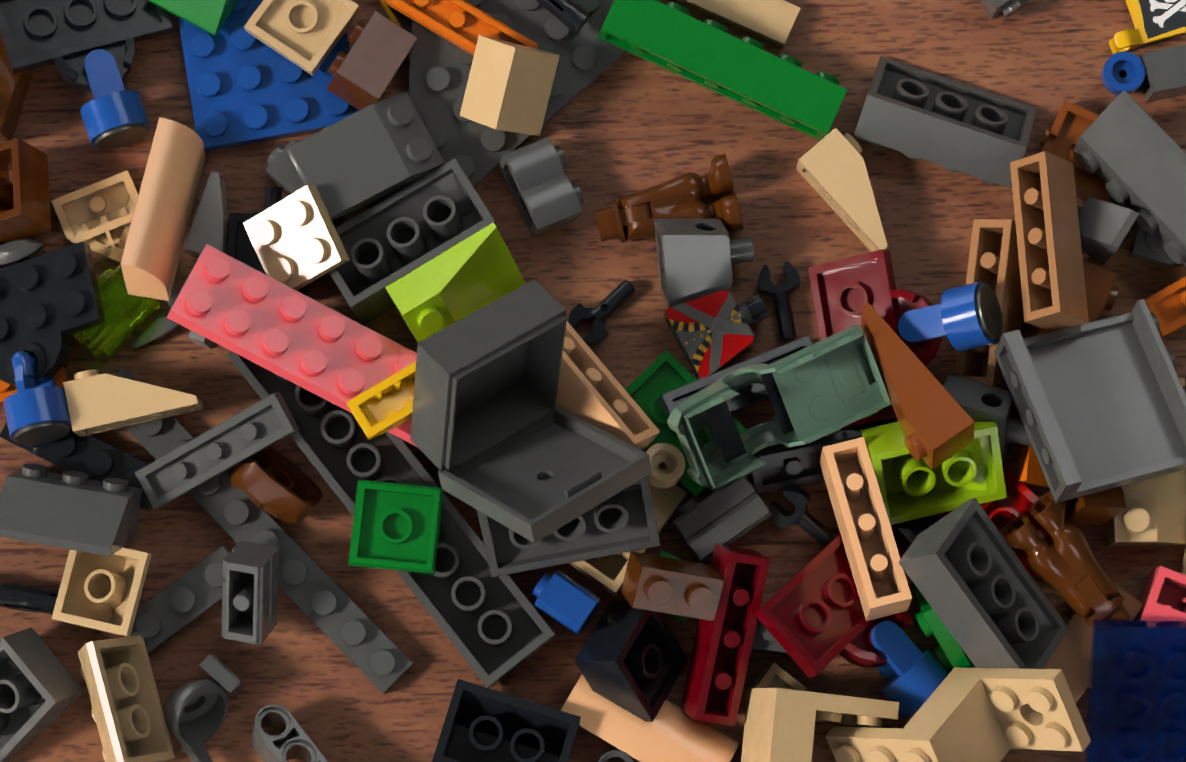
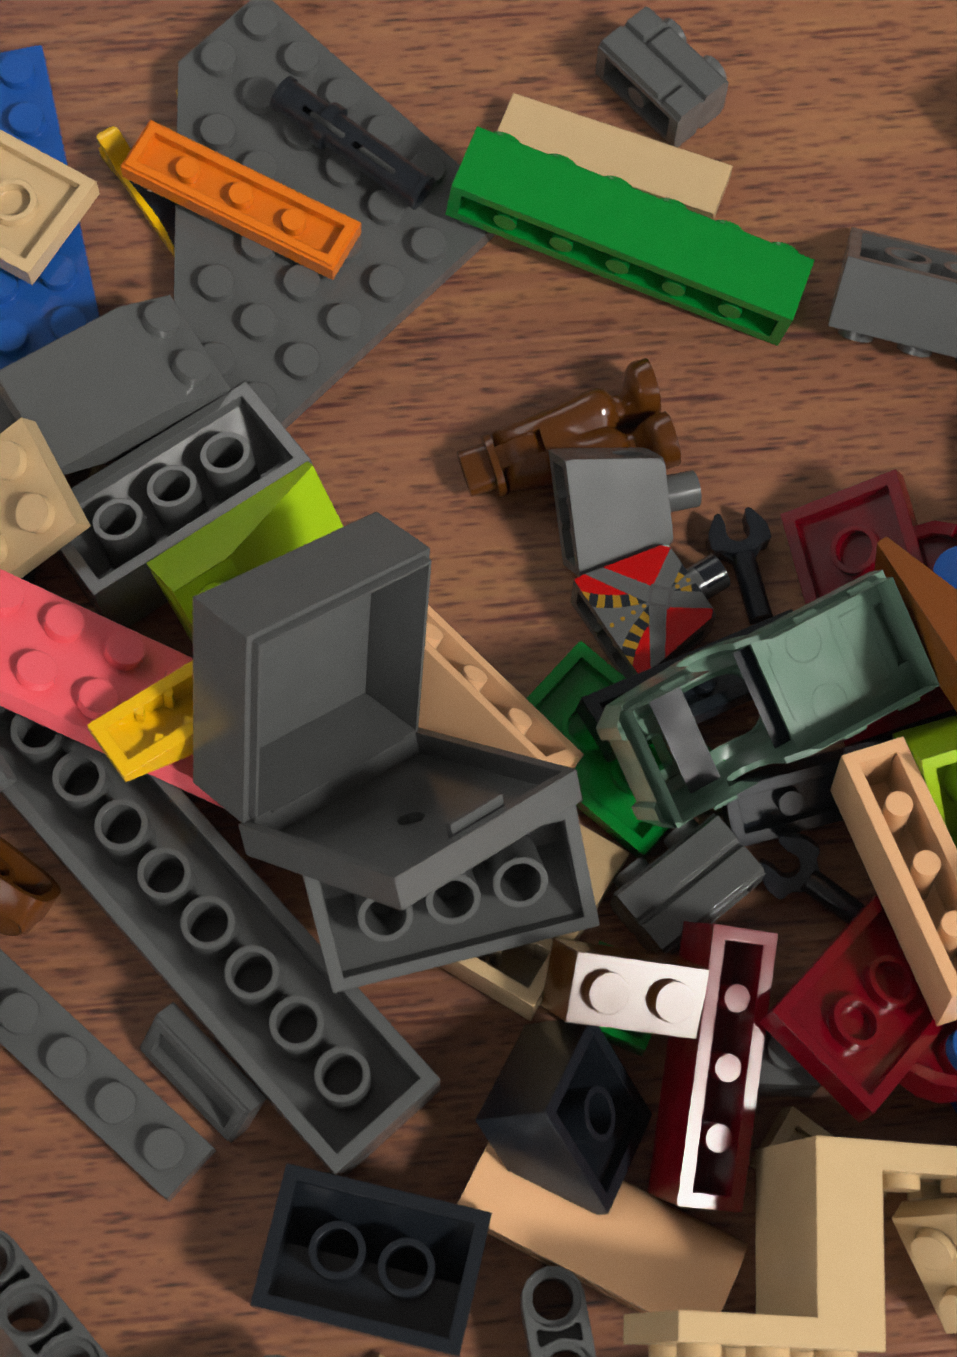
camera: 10 degrees left, 10 degrees down
reddish brown brick [327,11,417,110] -> none
green plate [348,480,444,575] -> none
tan slope [459,35,560,136] -> none
dark grey brick [499,137,584,237] -> none
blue brick [532,570,601,637] -> none
black bar [569,280,635,346] -> none
tan tile [646,443,685,488] -> none
tan slope [796,128,888,252] -> none
none -> dark grey tile [140,1002,266,1143]

